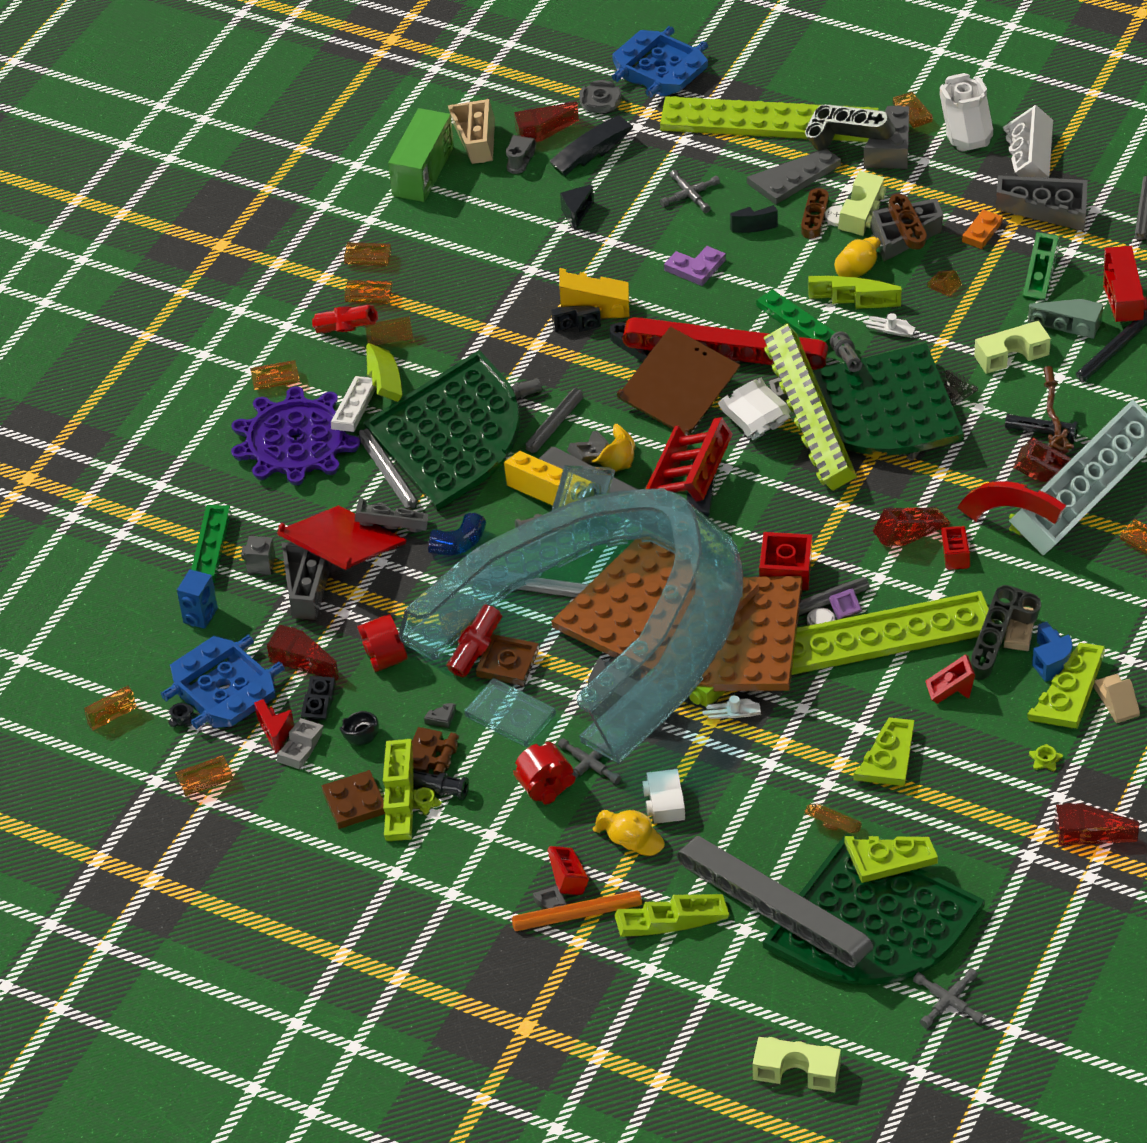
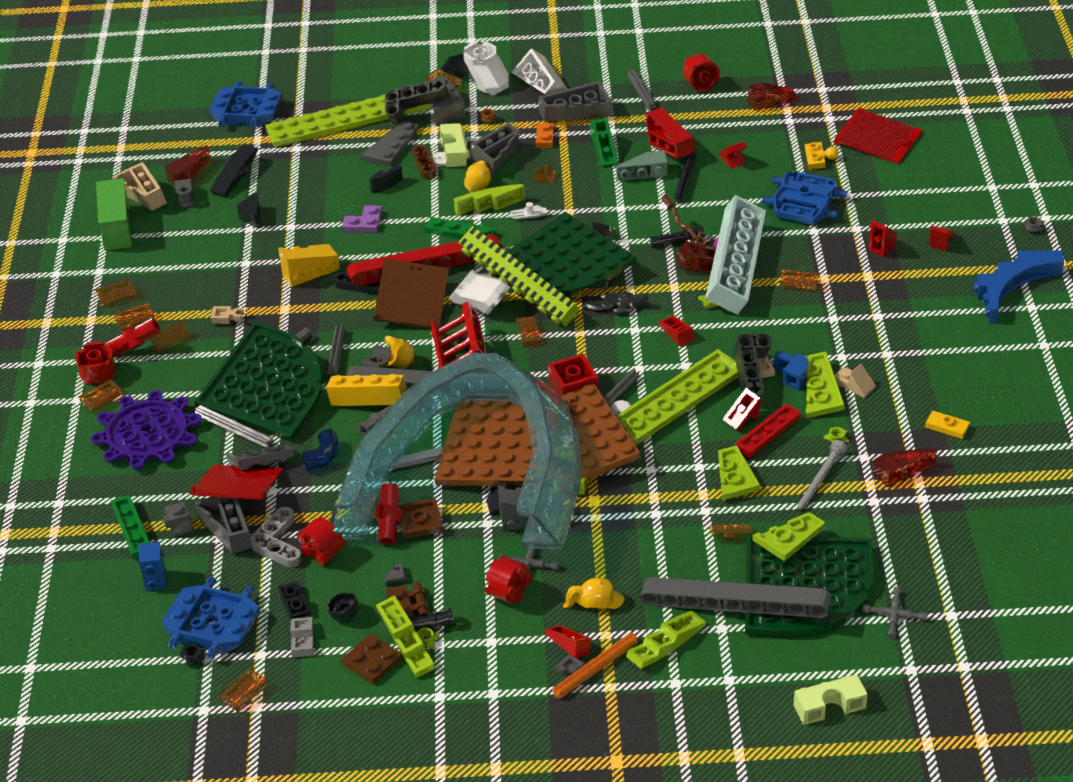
camera: 30 degrees left, 5 degrees down
clear orange plate [84,686,136,730] -> none
red slope [254,699,294,753] -> none
clear red slope [267,624,339,681] -> none
white tile [331,376,377,432] -> none
lime slope [366,343,402,402] -> none
clear light blue tile [464,678,556,747] -> none
black slope [551,306,601,332] -> none
clear light blue tile [551,465,615,516] -> none
dark grey plate [579,80,622,113] -> none
white brick [642,769,685,824] -> none
dark grey piece [660,170,720,213] -> none
white piece [702,696,761,719] -> none
medium lavender tile [829,588,862,620] -> none
dark grey pin [830,331,862,372] -> none
clear red slope [873,507,951,547] -> none
reddish brown beam [888,193,927,249] -> none
red tile [957,481,1066,524] -> none
yellowish green arch [974,321,1051,374] -> none
none -> red brick [75,342,117,385]
none -> tan plate [211,306,244,324]
none -> light grey beam [250,507,302,568]
none -> black slope [441,54,469,80]
none -> dark orange plate [481,109,497,124]
none -> clear orange plate [516,316,541,347]
none -> pearl dark grey piece [582,292,649,313]
none -> red plate [735,403,801,458]
none -> light grey piece [797,440,847,511]

